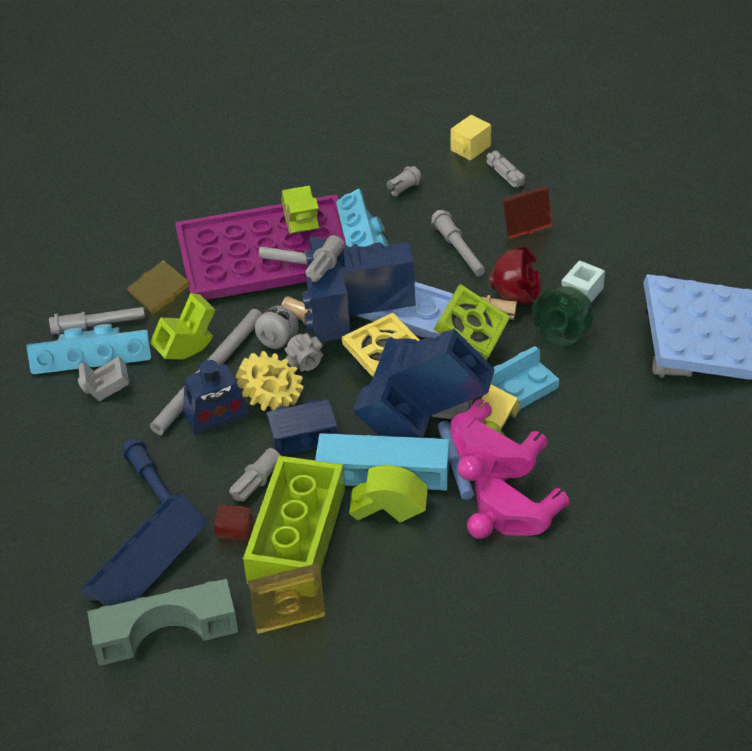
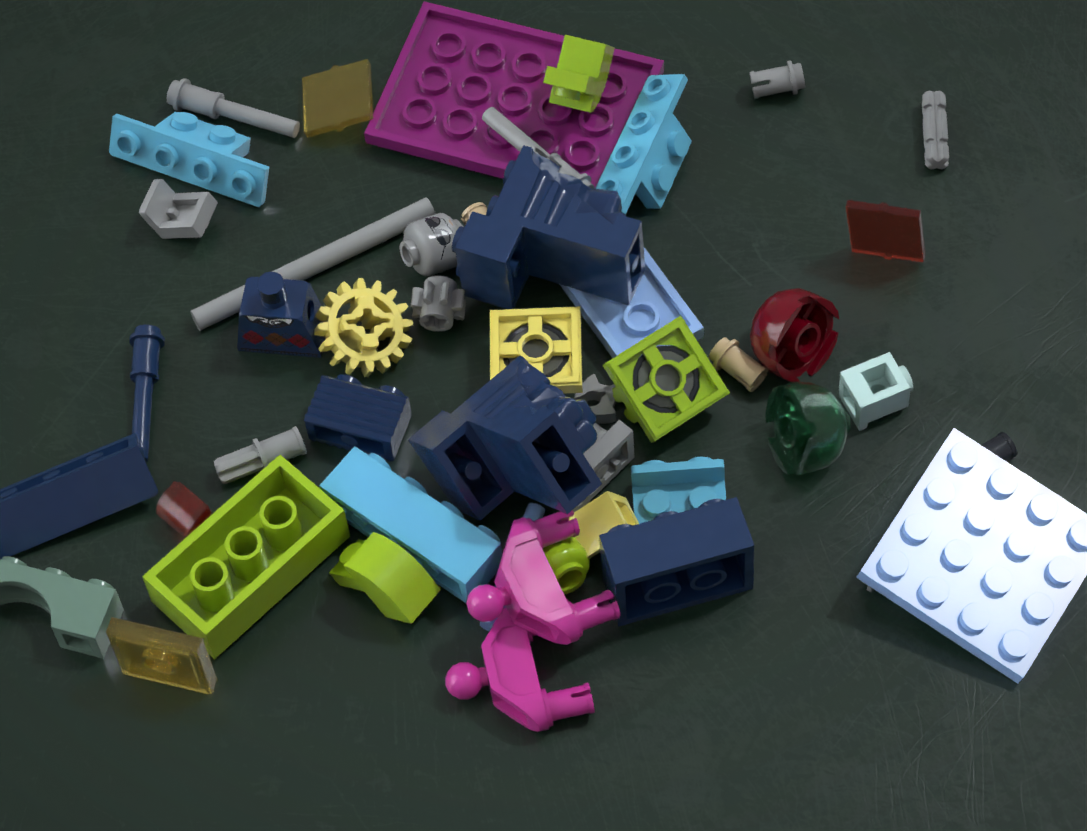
camera: 35 degrees right, 15 degrees up
lime brick [150,293,215,359] -> none
light grey axle [306,235,345,282] -> none
light grey pin [431,210,485,276] -> none
light yellow brick [451,115,491,161] -> none
none -> dark blue brick [599,497,754,627]

